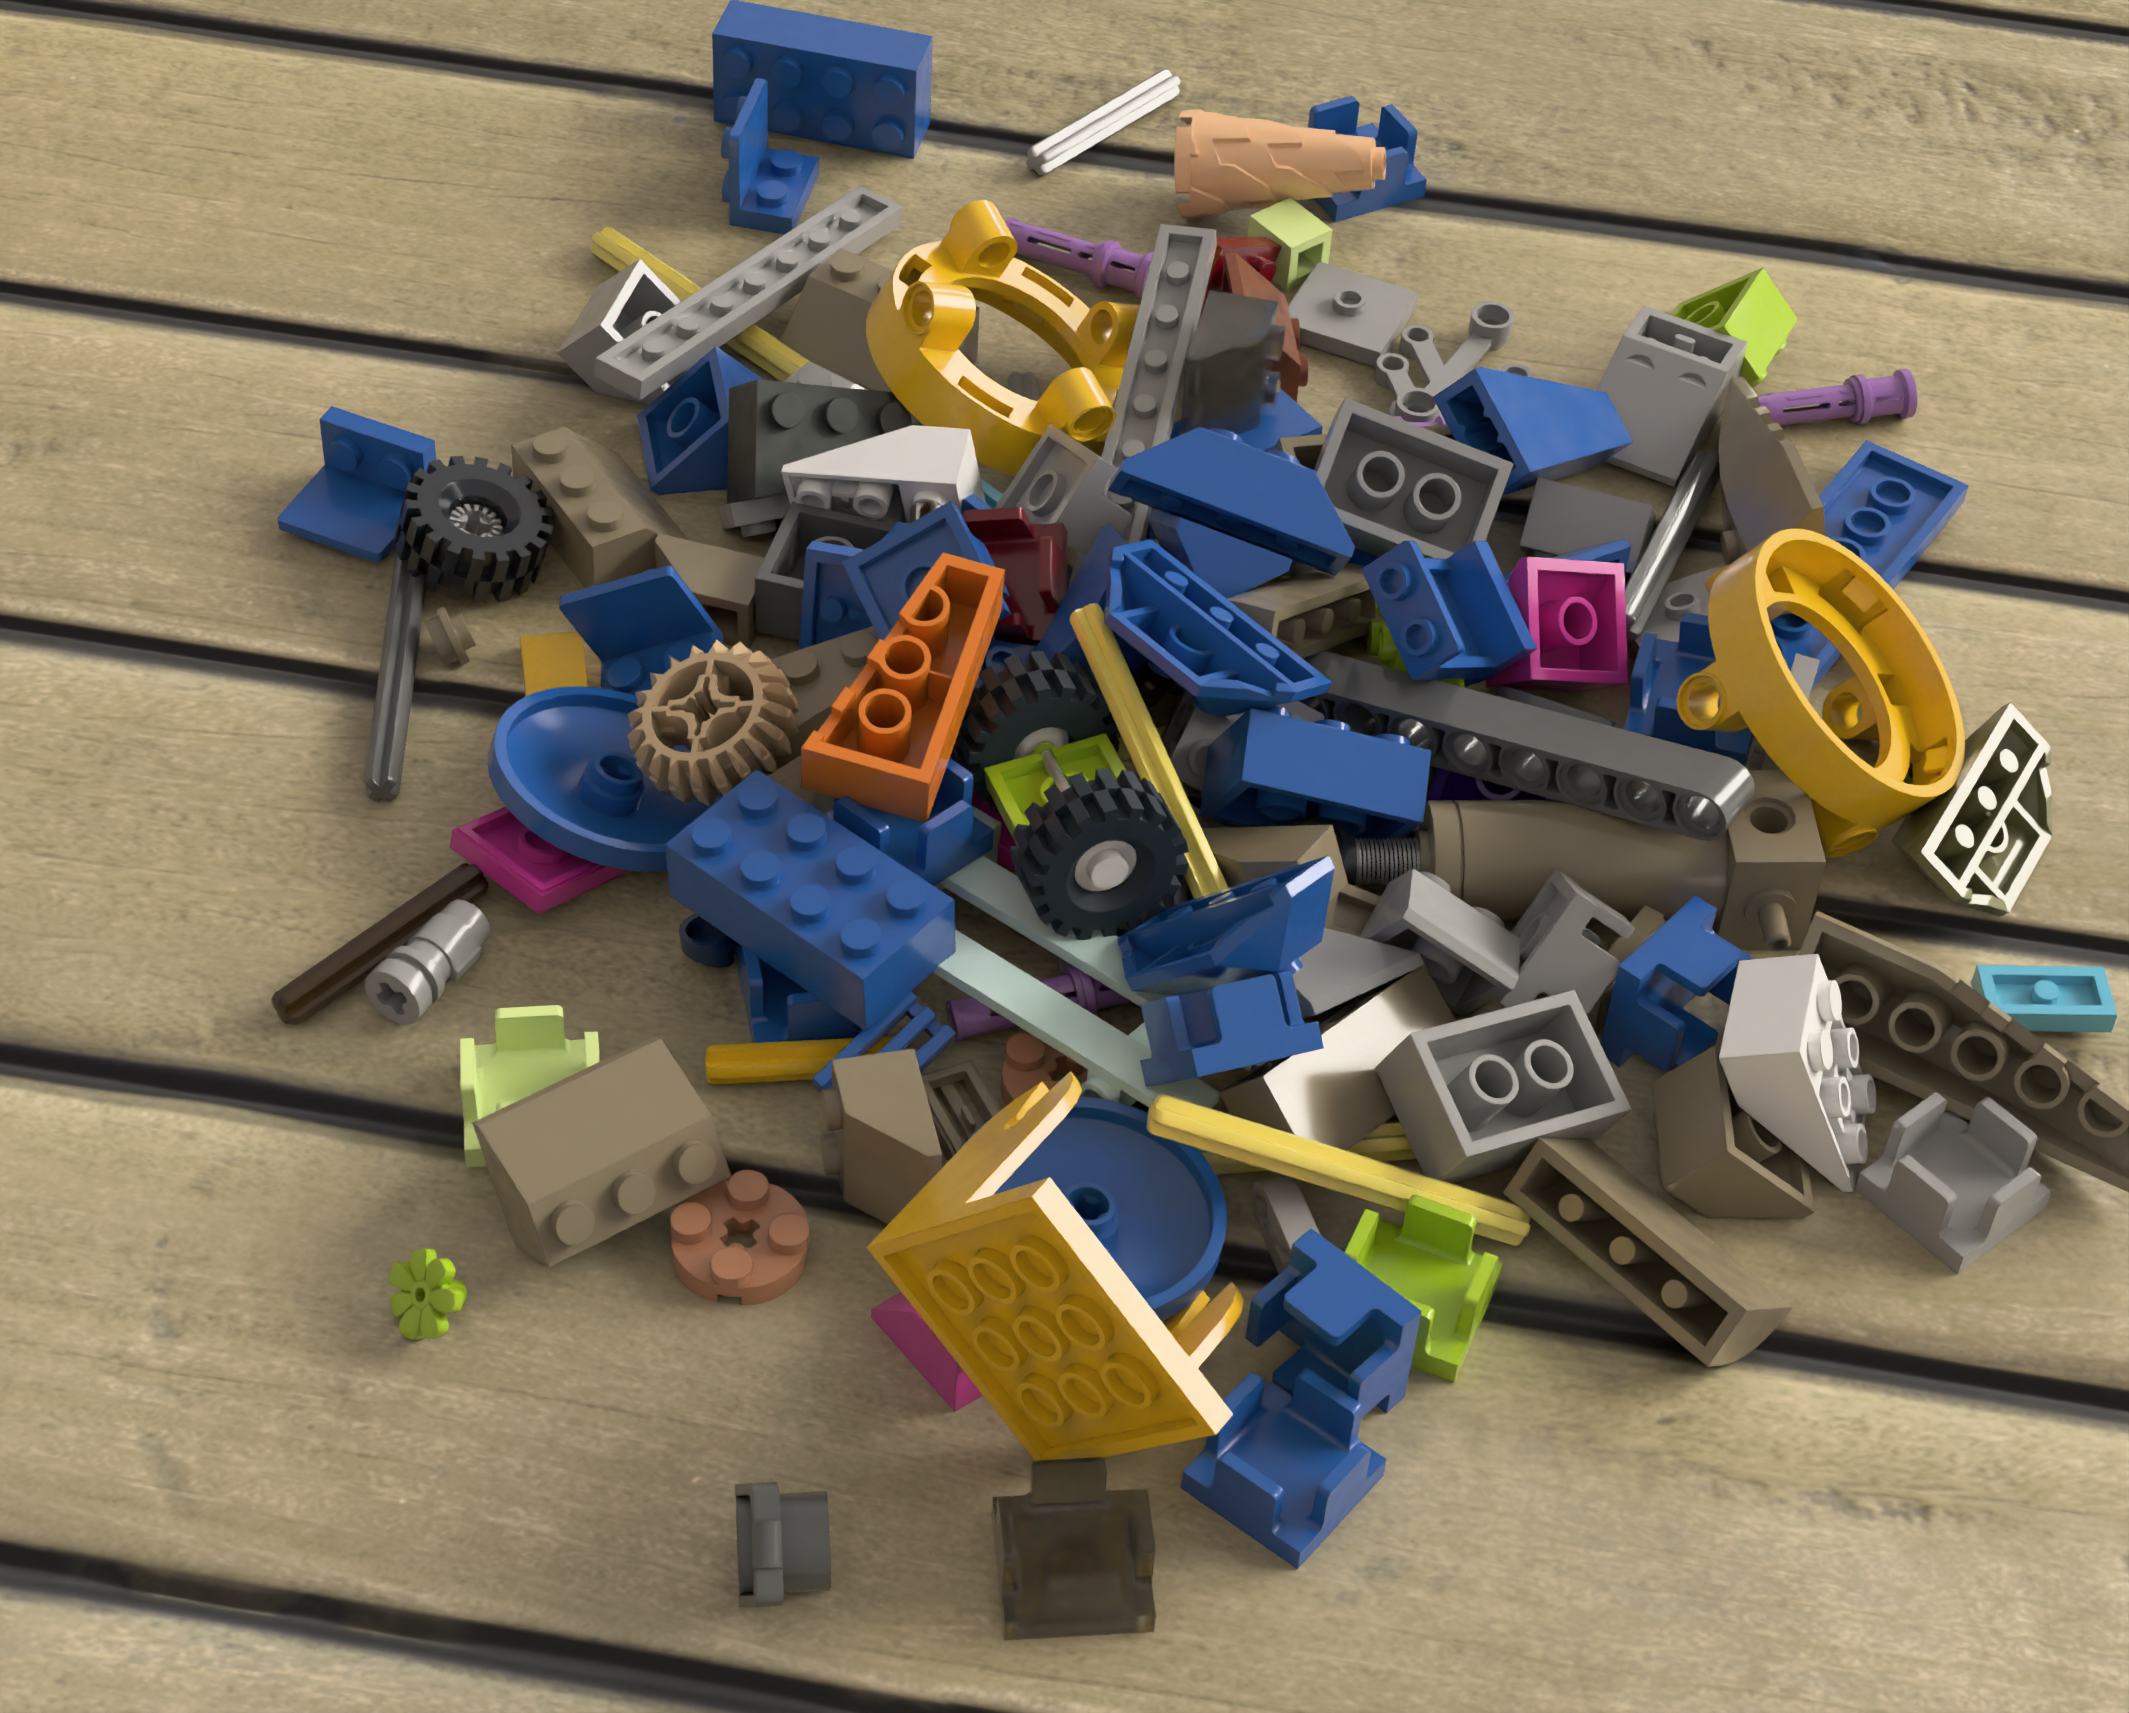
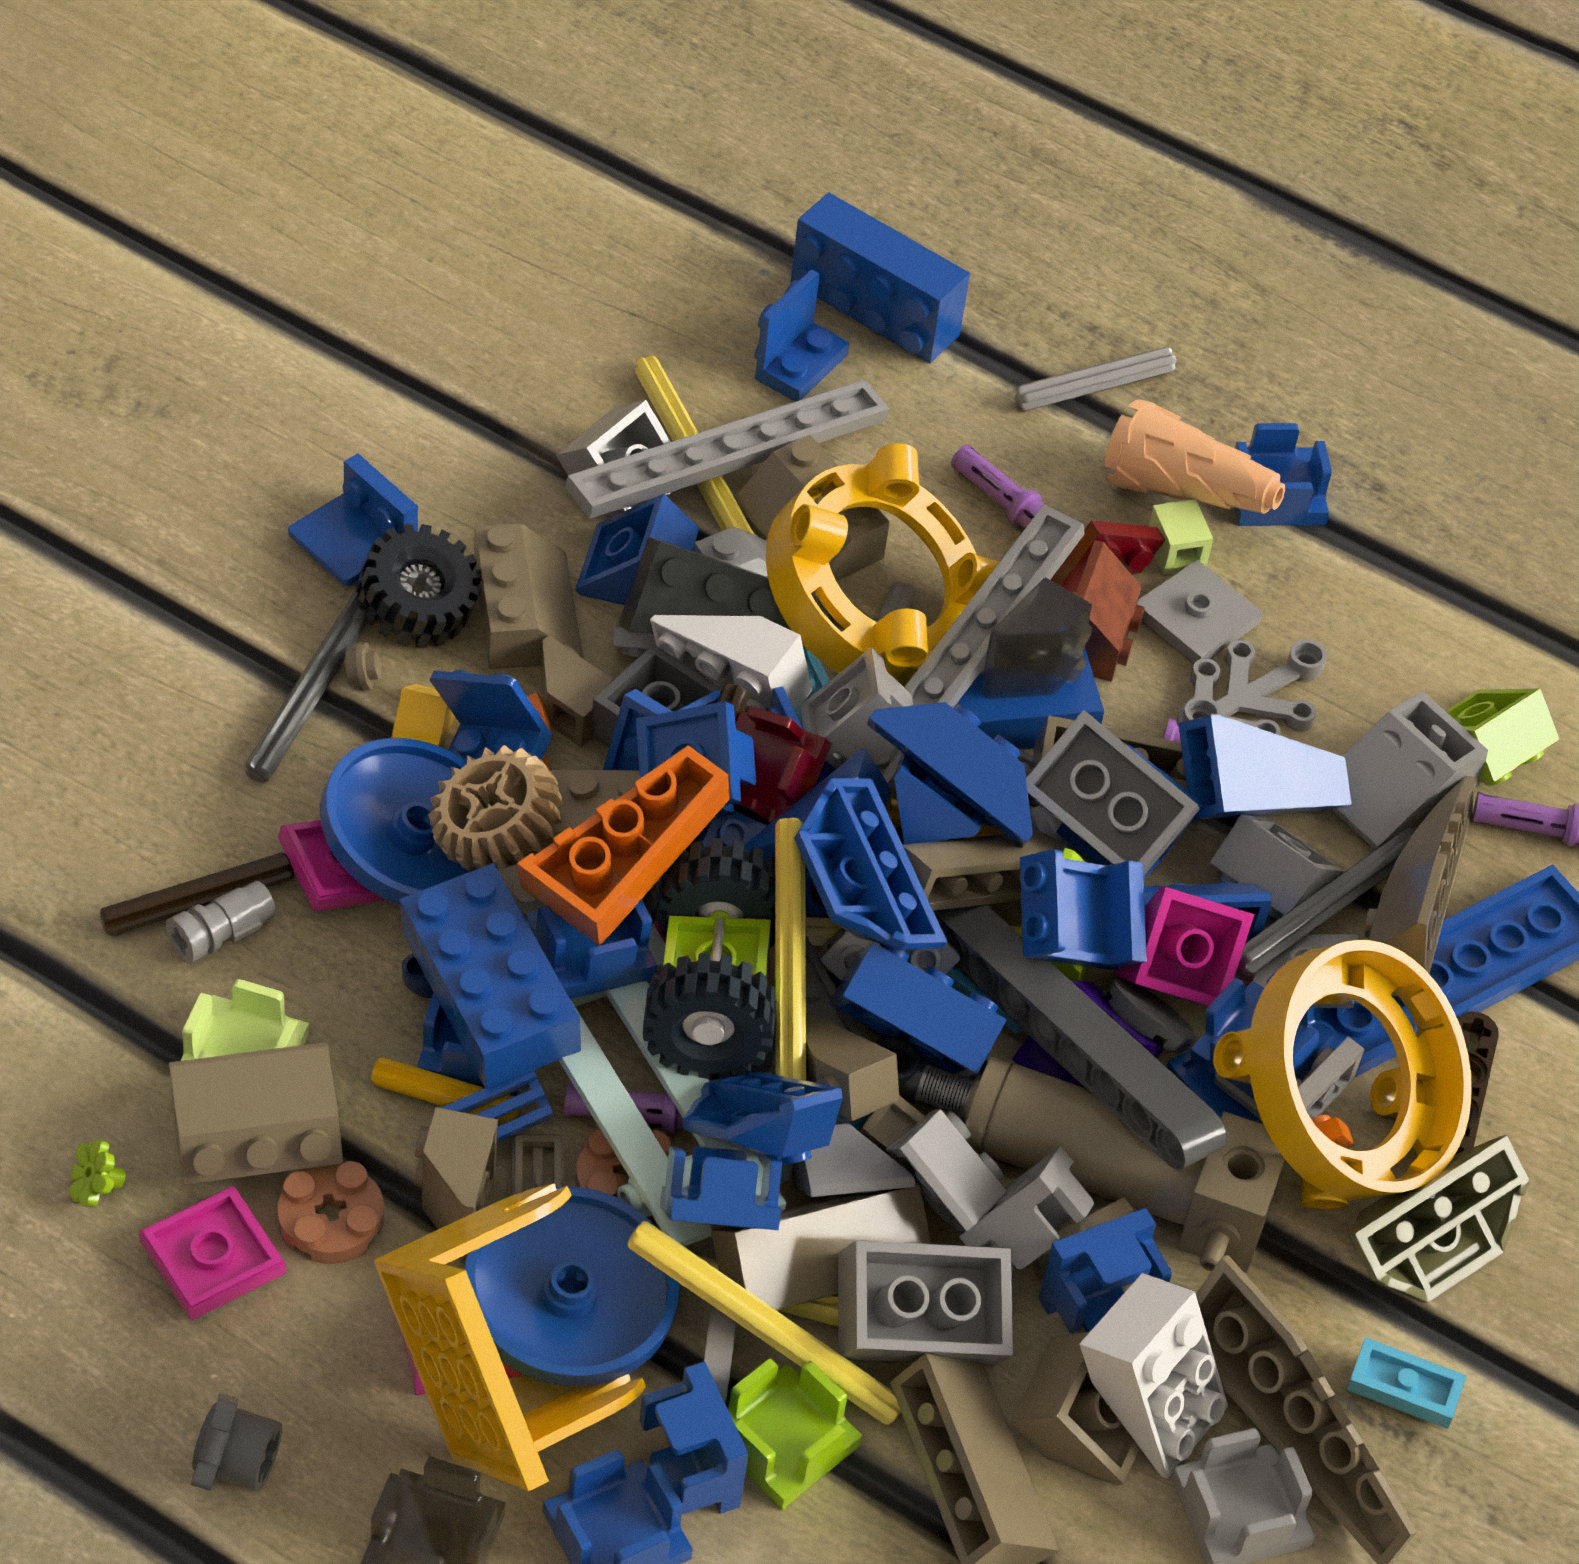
camera: 20 degrees right, 5 degrees up
none -> dark pink plate [138,1185,286,1321]

